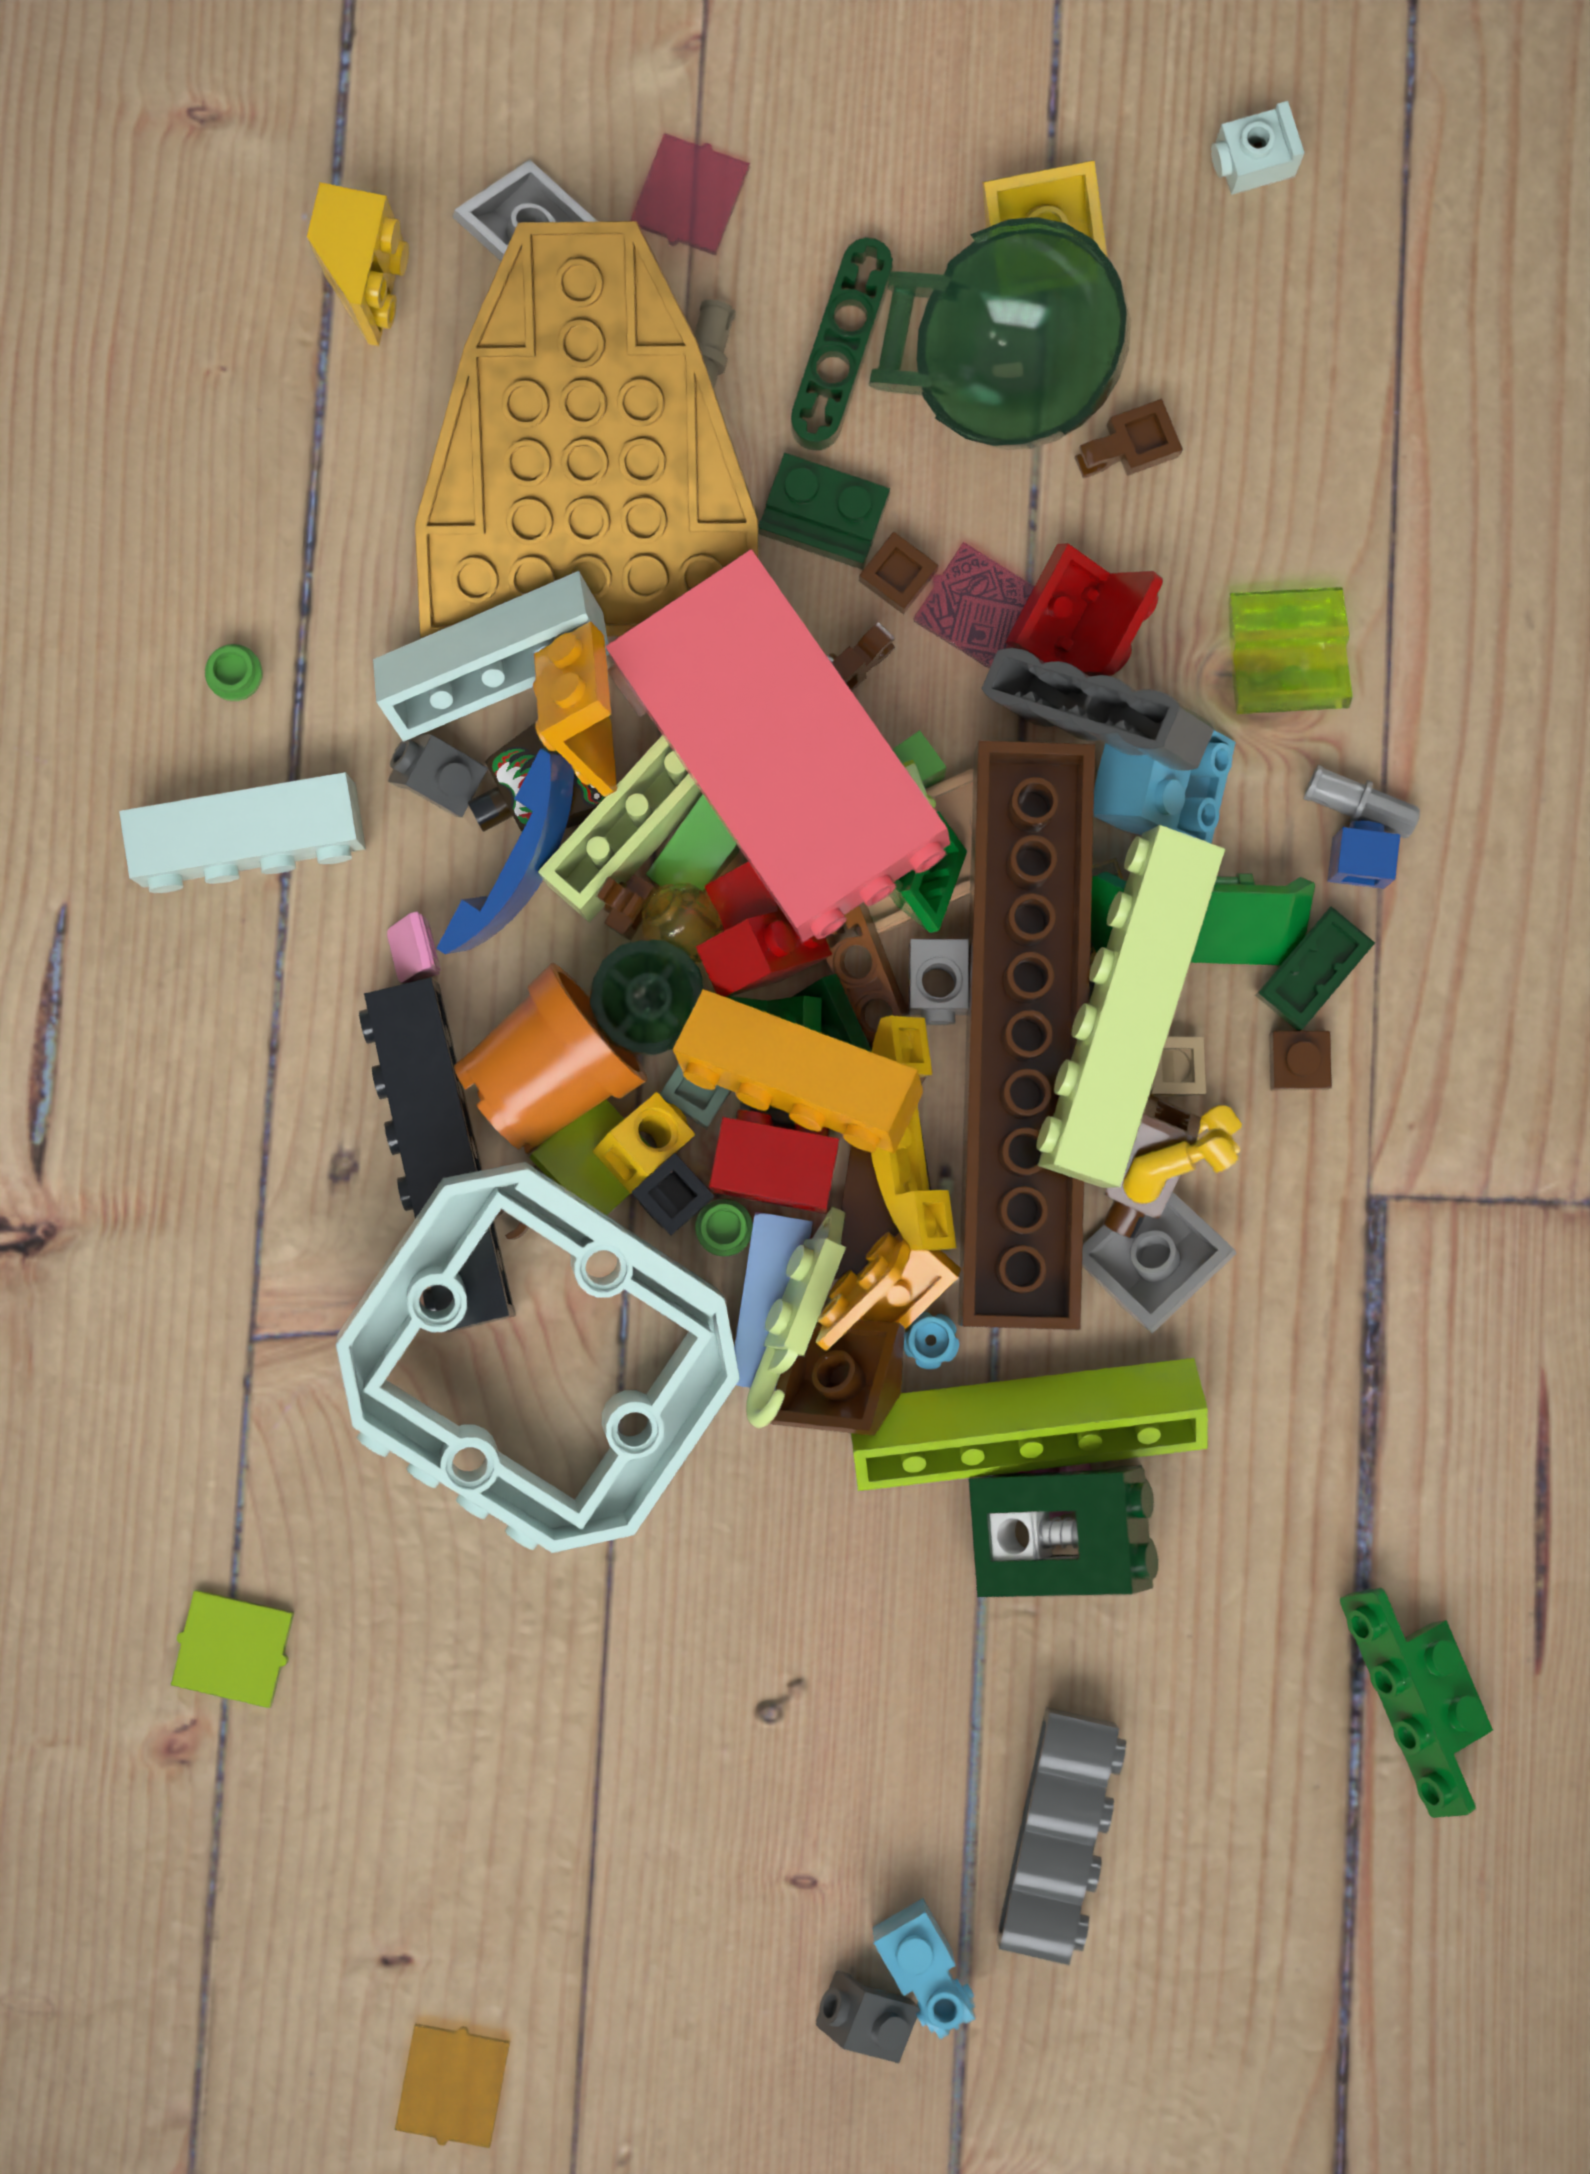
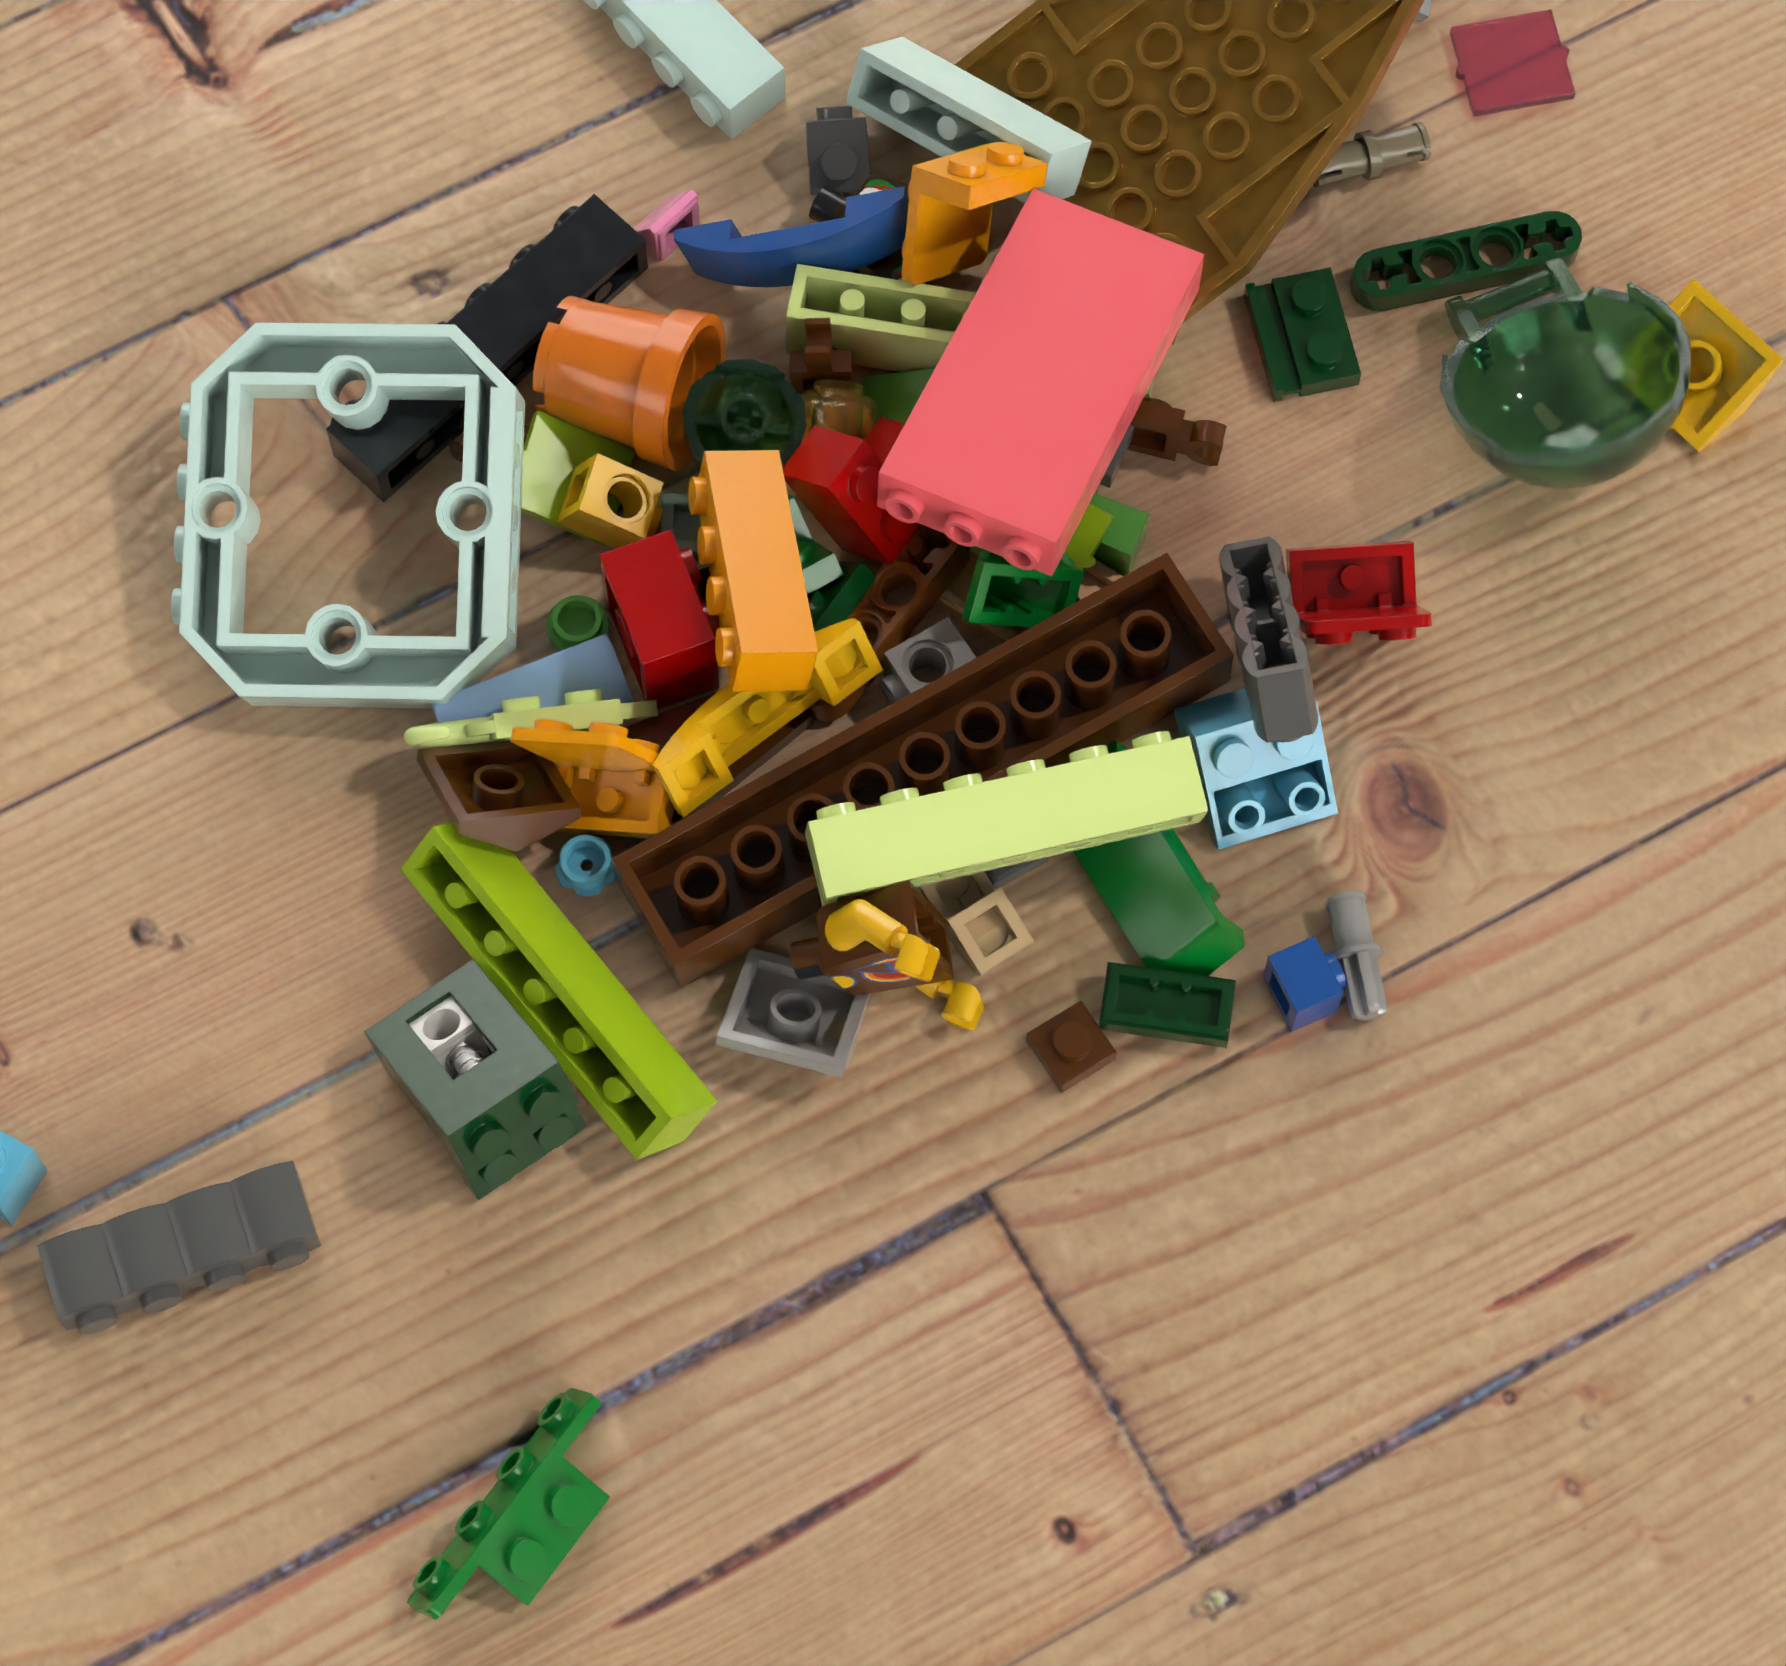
camera: 50 degrees right, 15 degrees down
black brick [631,1153,714,1236] -> none
reddish brown plate [859,531,939,615] -> none
clear pink piece [913,542,1034,669] -> none
reddish brown plate [1075,398,1183,478] -> none
clear neon green slope [1229,587,1353,714] -> none

